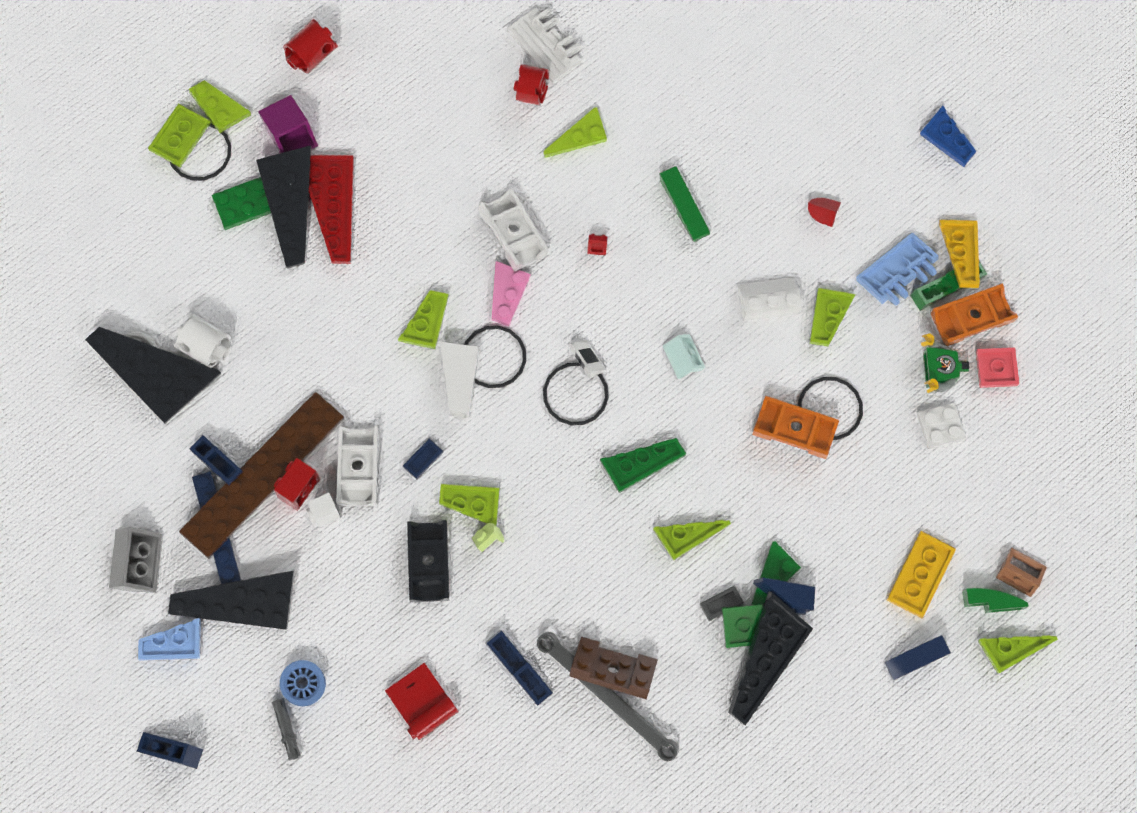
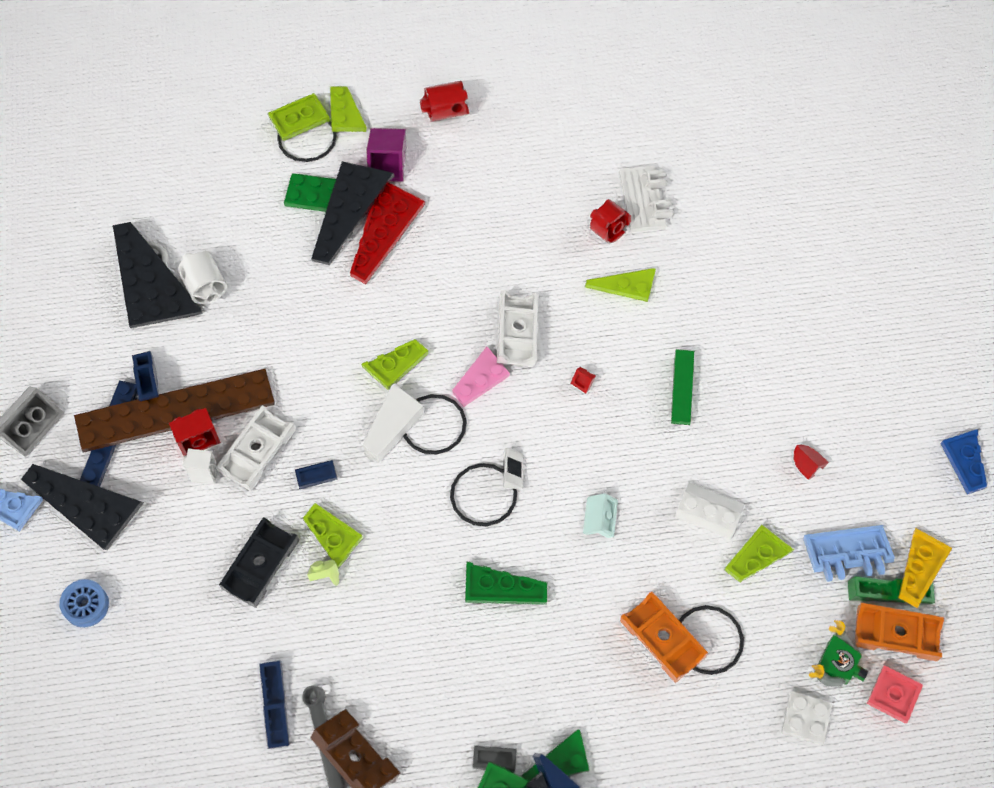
camera: 35 degrees right, 10 degrees down
dark grey pin [271,698,301,761] -> none
red door [385,663,459,740] -> none
lime wing [653,520,731,561] -> none

